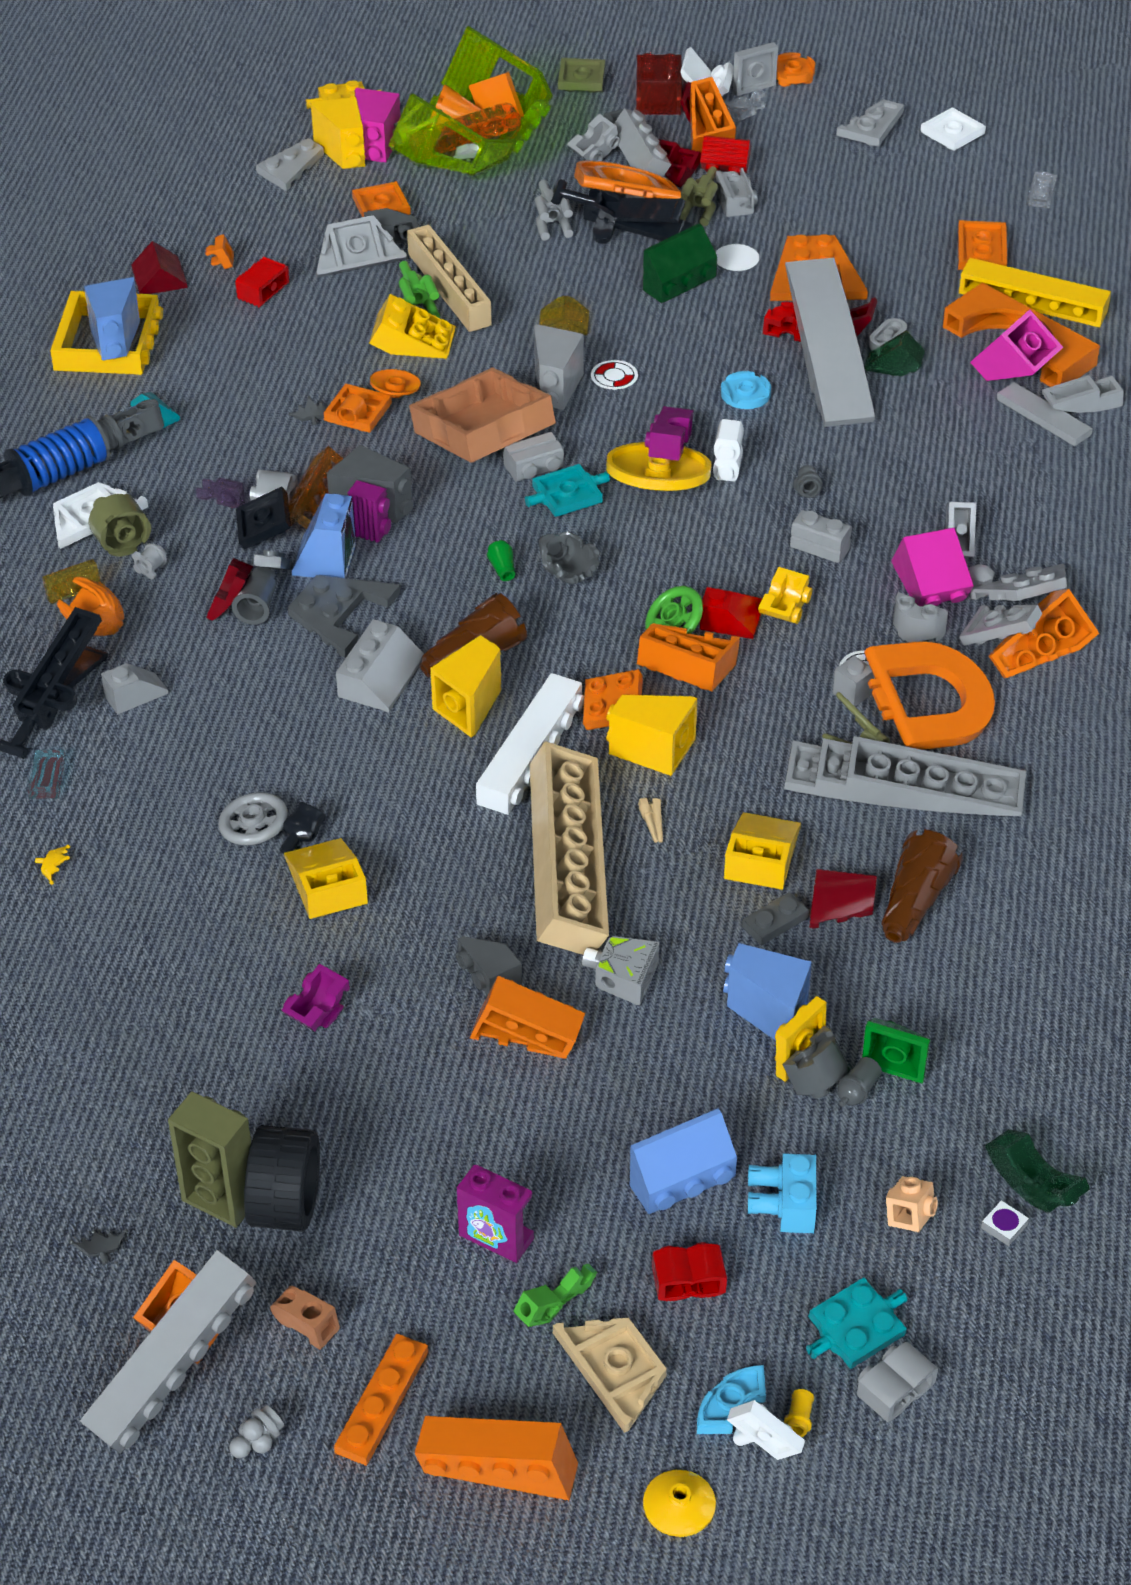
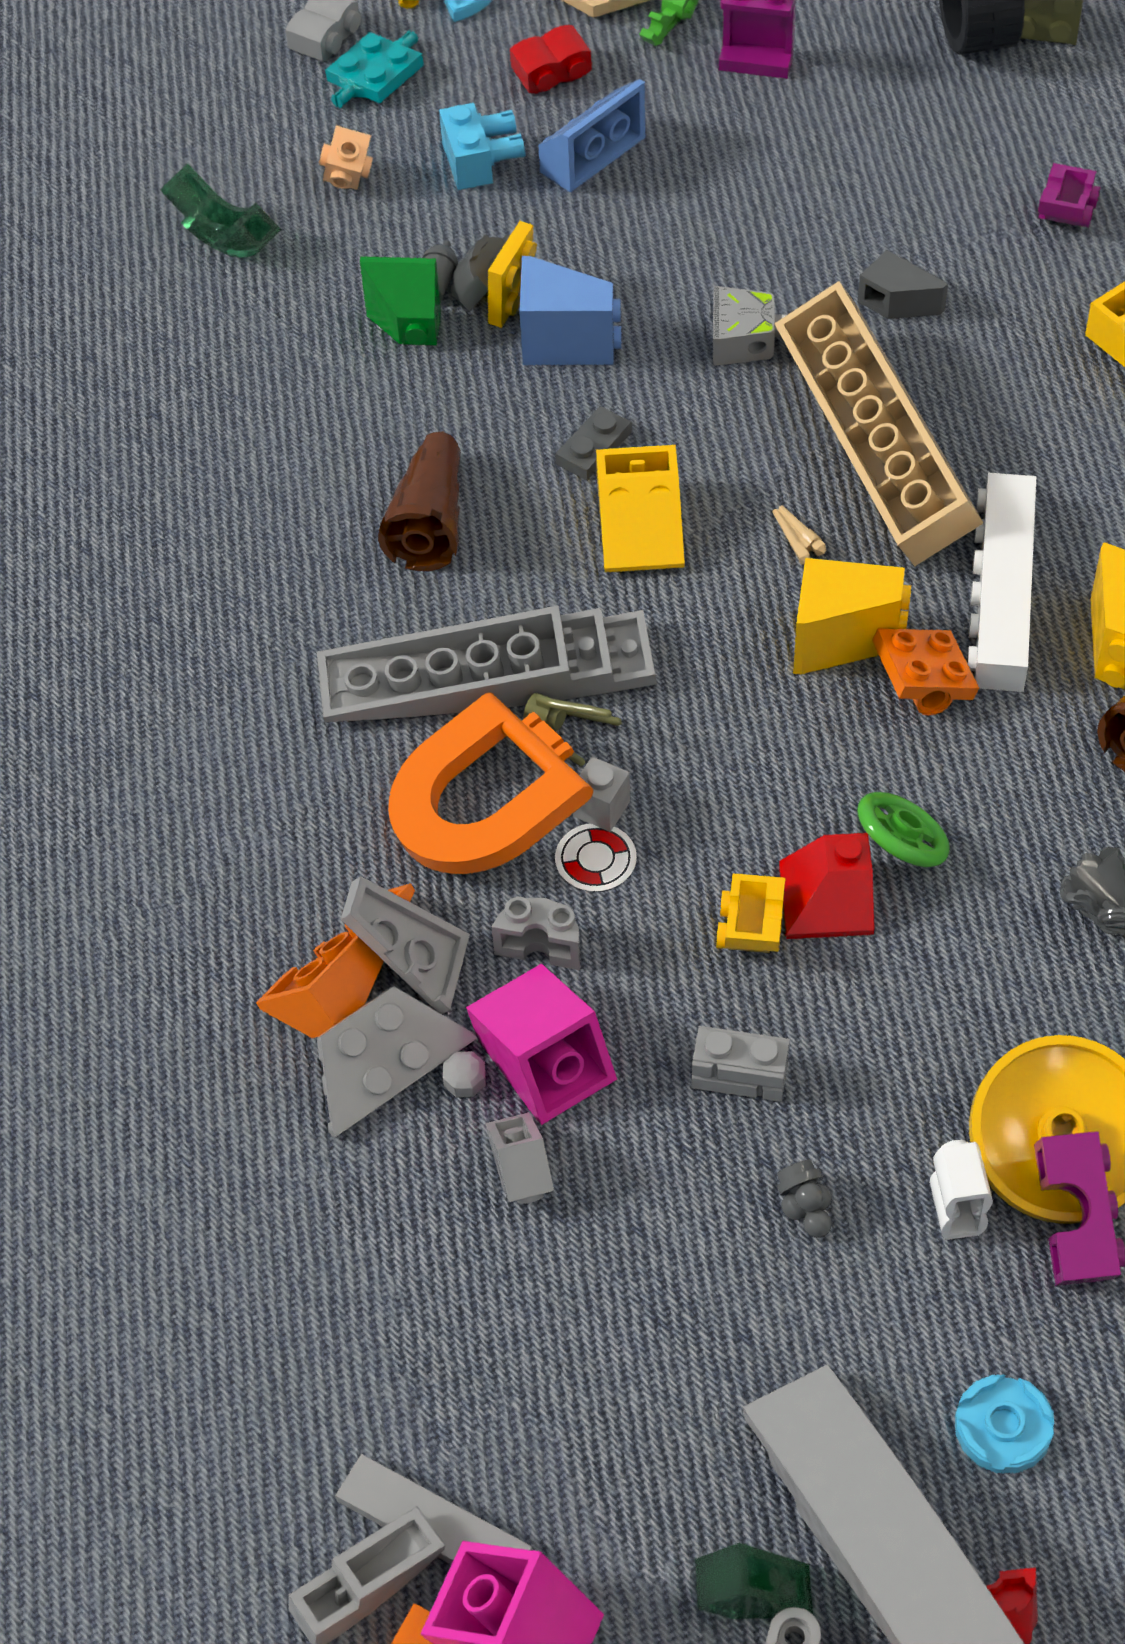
camera: 165 degrees right, 10 degrees up
orange wedge [470,976,585,1059] -> none
orange wedge [637,623,740,691] -> none
dark red slope [809,869,877,929] -> none
tile [981,1200,1029,1246] -> none

